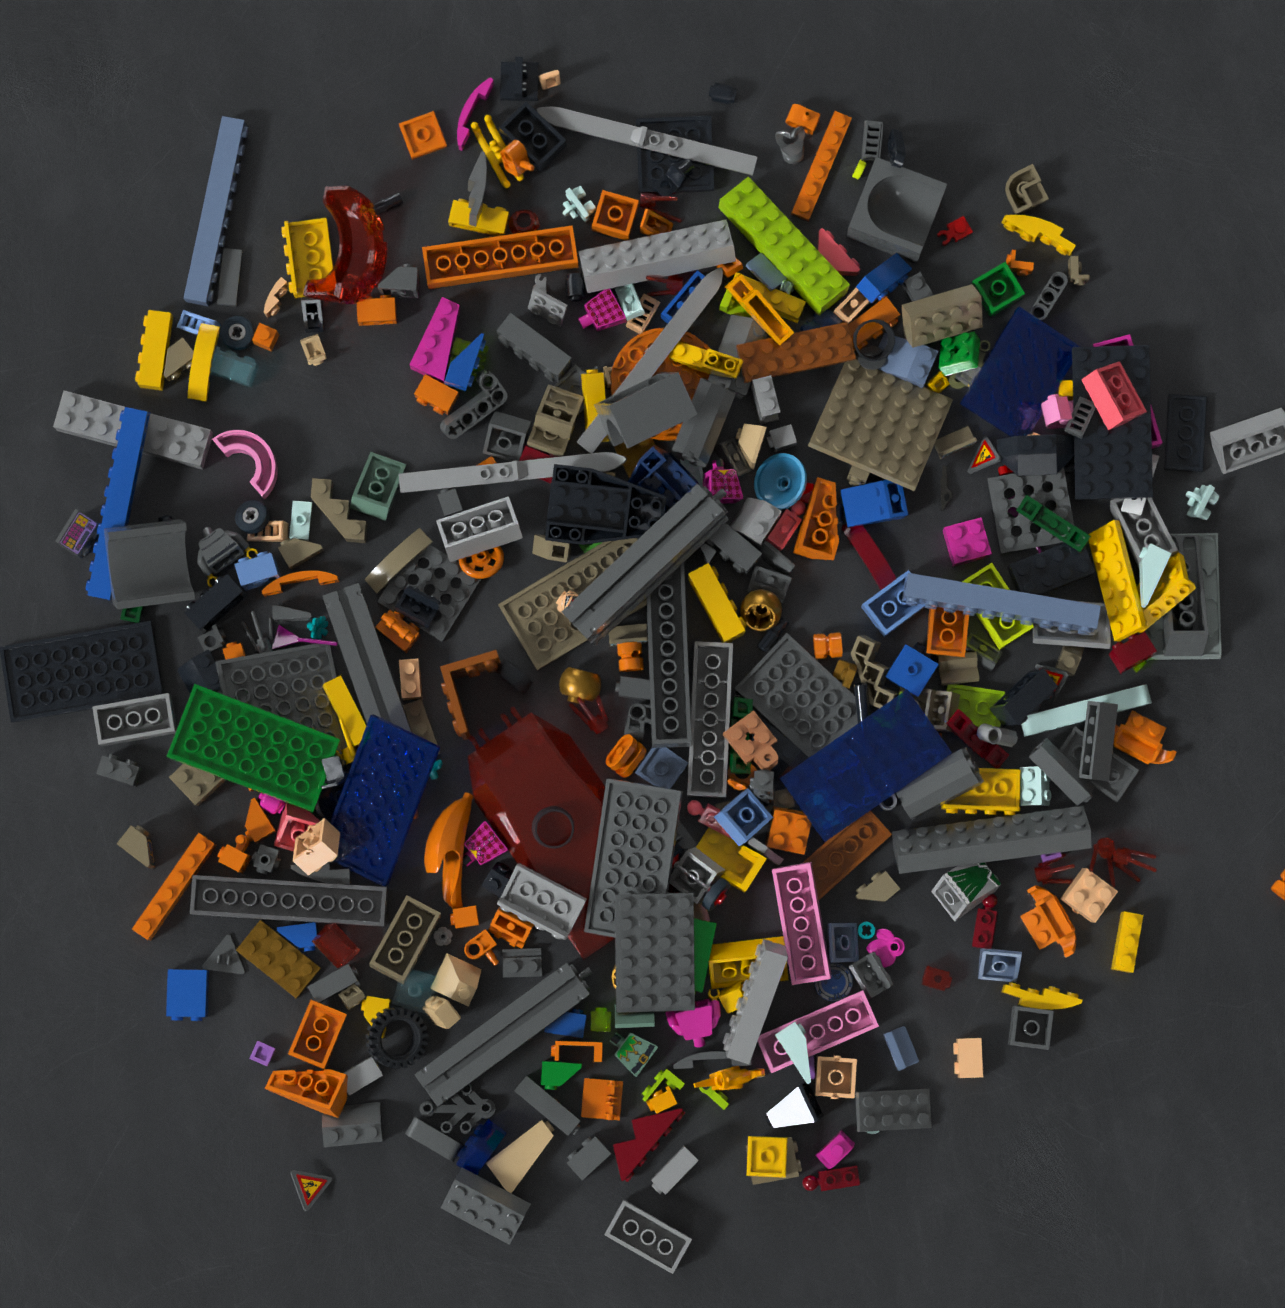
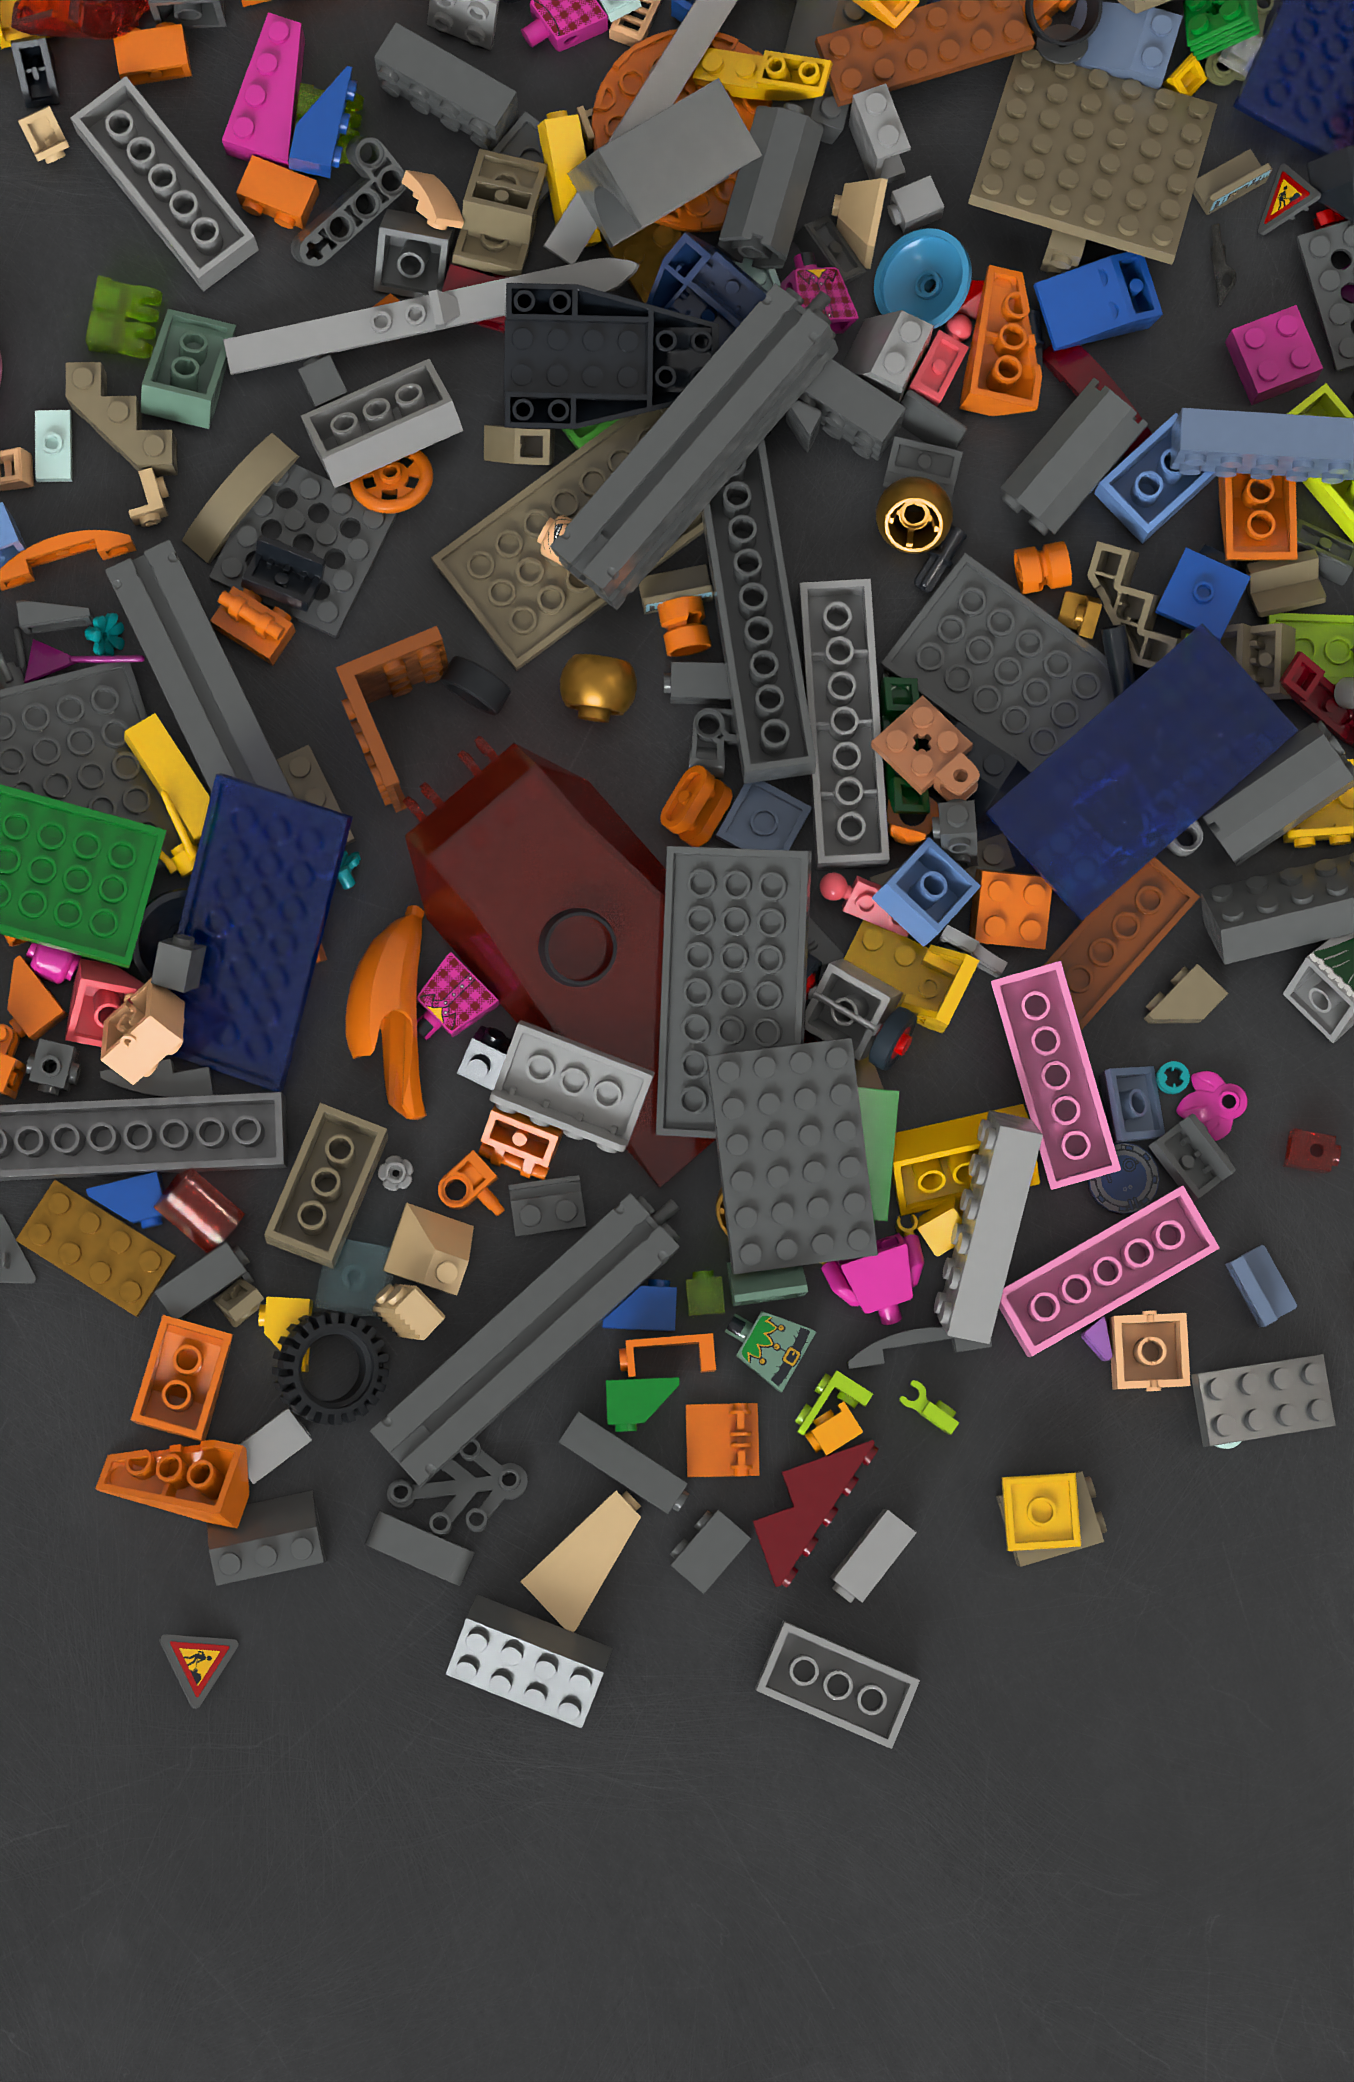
camera: 10 degrees left, 0 degrees up
medium lavender plate [249,1041,276,1066] -> none
dark tan slope [278,538,324,570] -> none
bracket [321,755,348,789] -> none
light nougat brick [399,658,422,700] -> none
orange brick [450,905,479,929] -> none
clear blue brick [456,1119,507,1175] -> none
clear red plant [569,695,609,734] -> none
yellow brick [688,563,746,643] -> none
light orange animal [693,1066,765,1090] -> none
slope [765,1082,824,1128] -> none
light aqua slope [775,1022,811,1084] -> none
dark red plate [802,1165,860,1191] -> none
dark pink torso [815,1130,855,1170] -> none
none -> light grey brick [70,76,259,292]
none -> clear neon green legs [85,275,163,358]
none -> tan bracket [128,467,169,527]
none -> dark grey brick [151,934,206,993]
none -> light nougat slope [402,170,464,230]
none -> dark grey brick [1001,378,1148,536]

